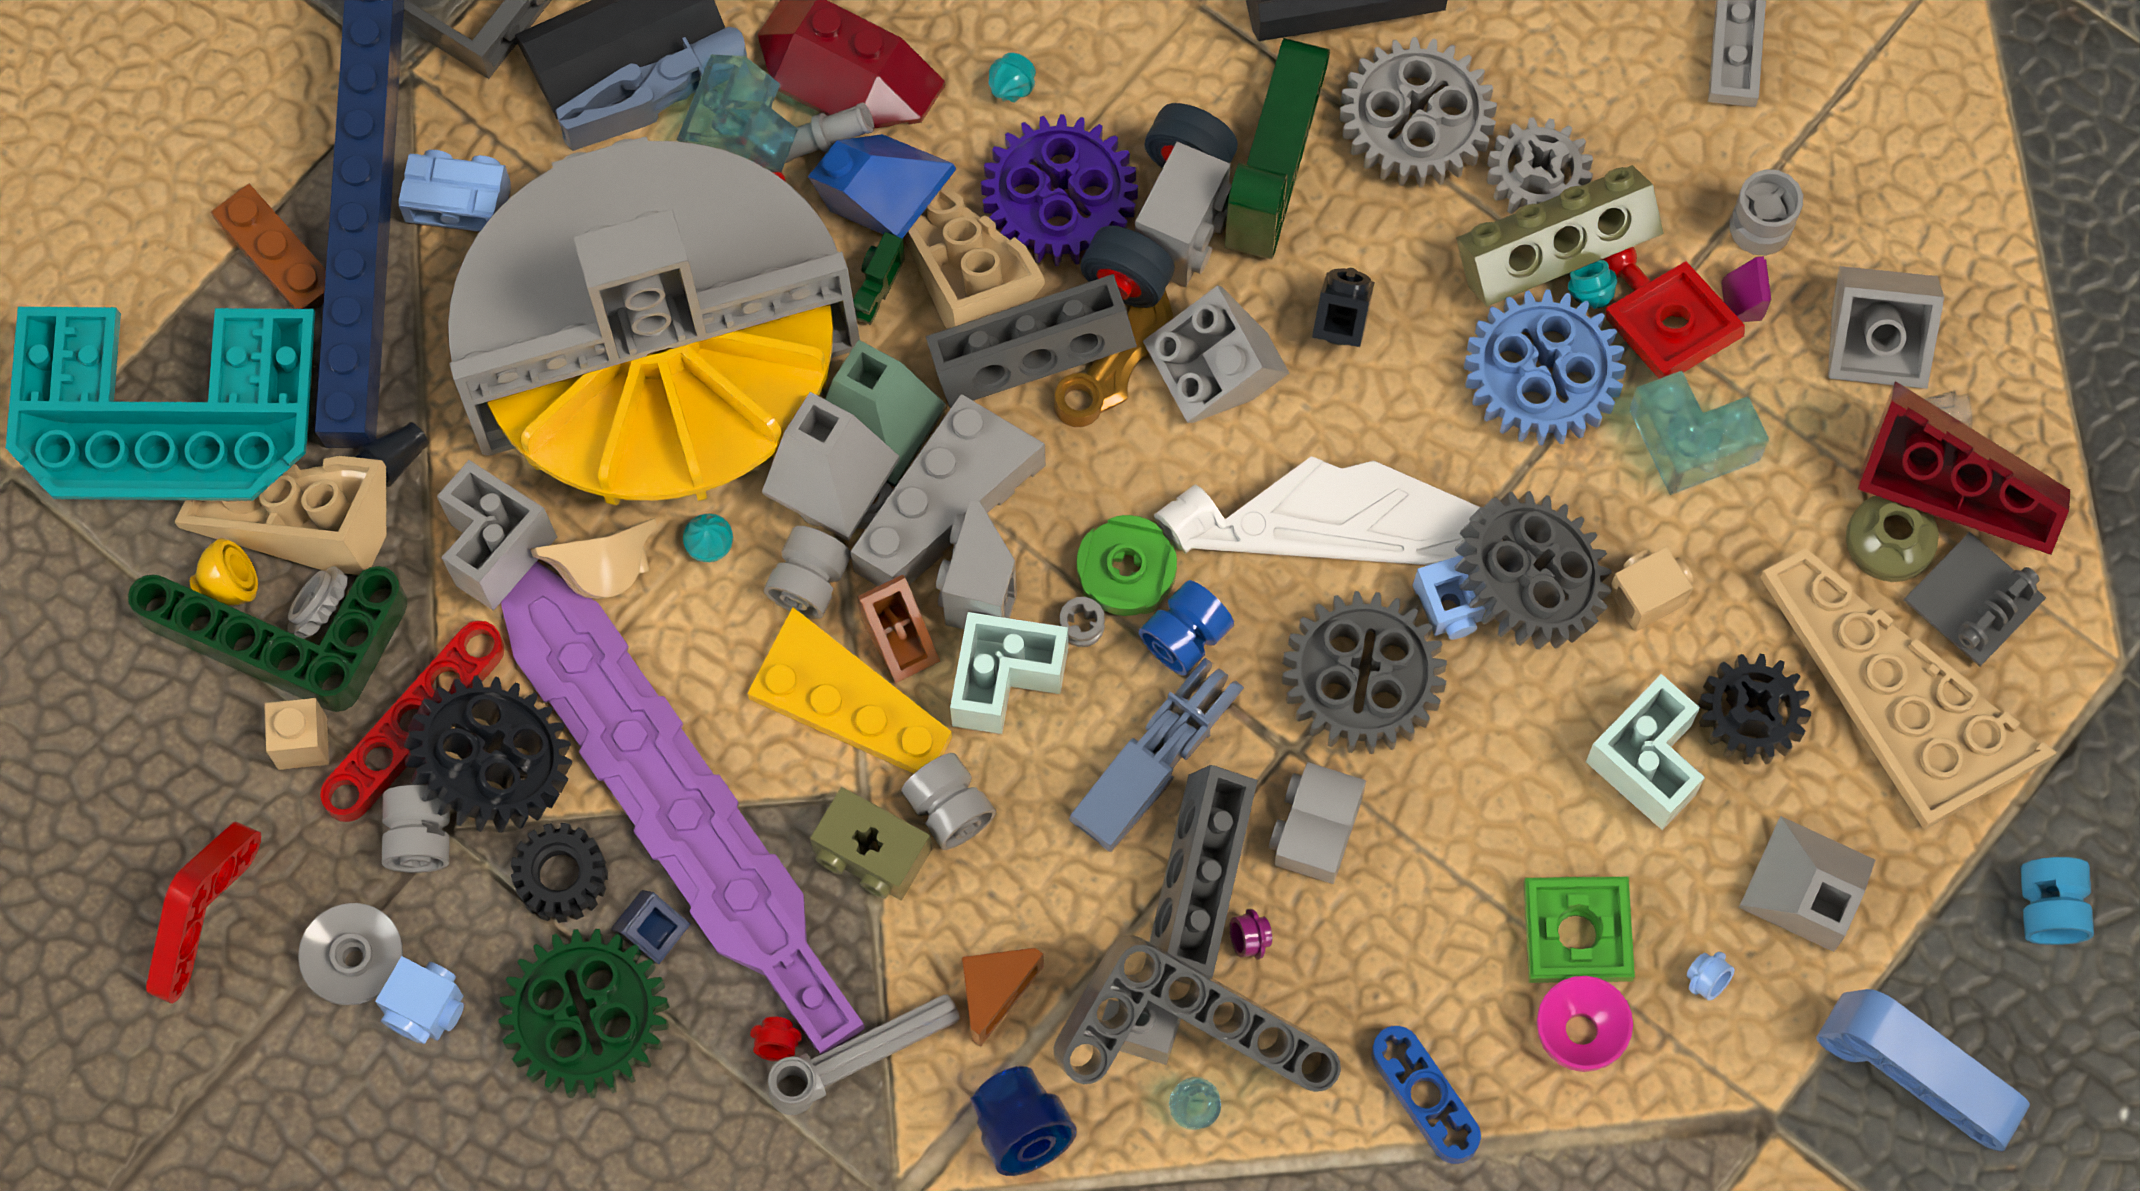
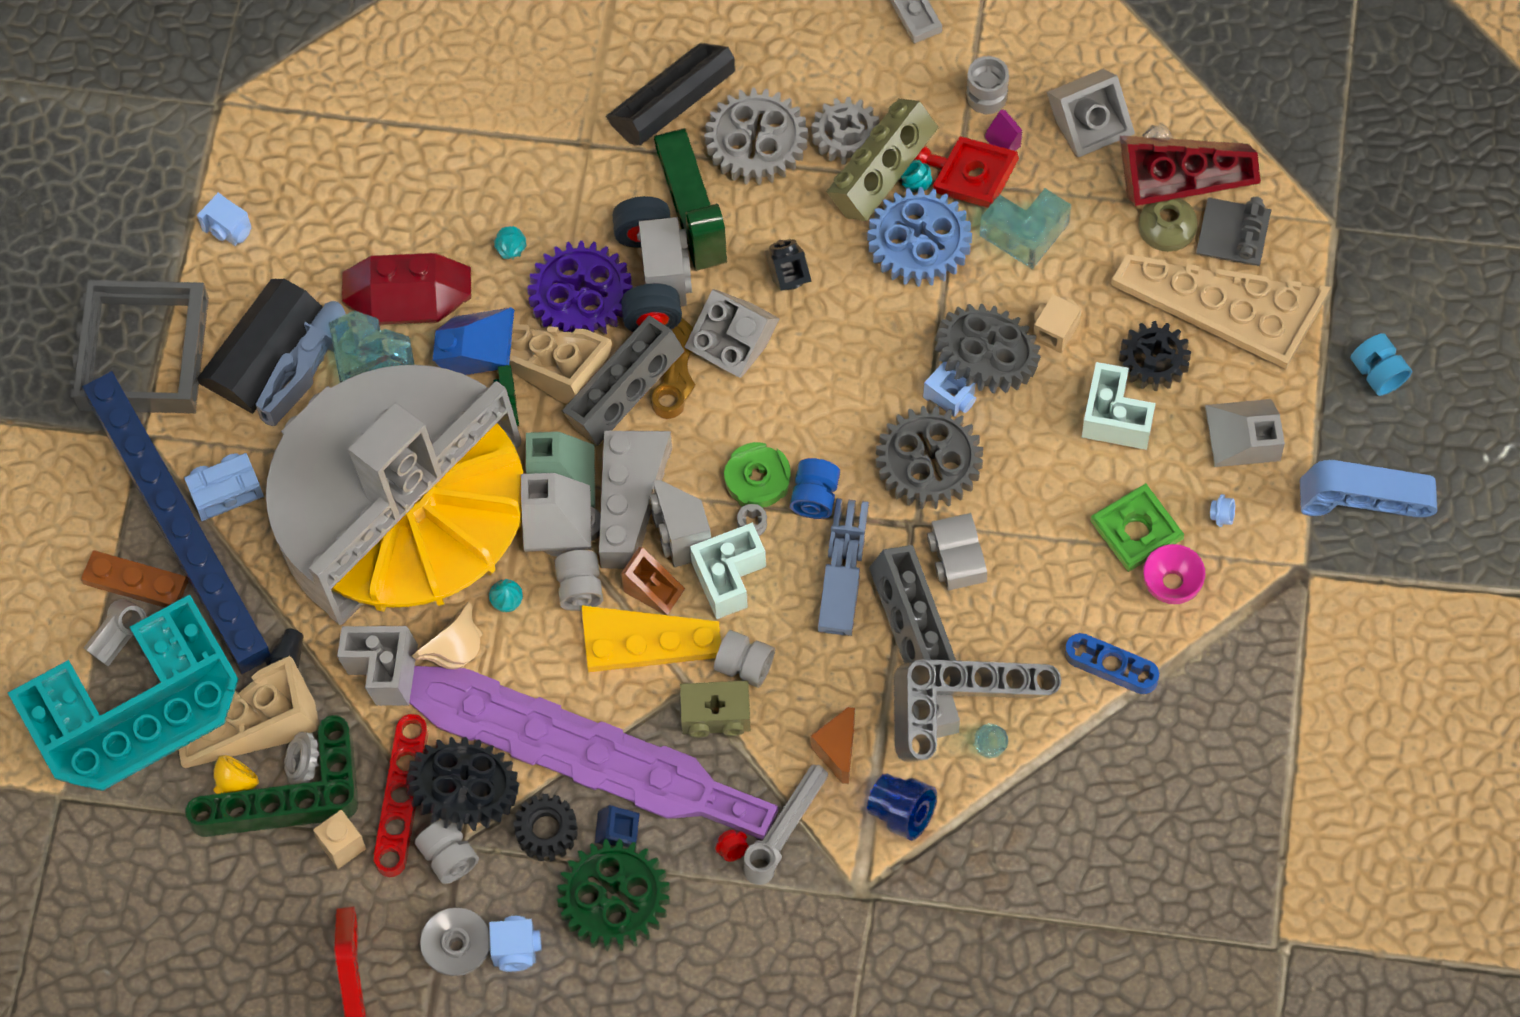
camera: 30 degrees left, 5 degrees down
light grey pin [774,103,874,163] -> none
white wing [1154,456,1480,565] -> none
magenta plate [1230,909,1272,960] -> none
none -> light grey piece [84,599,147,666]

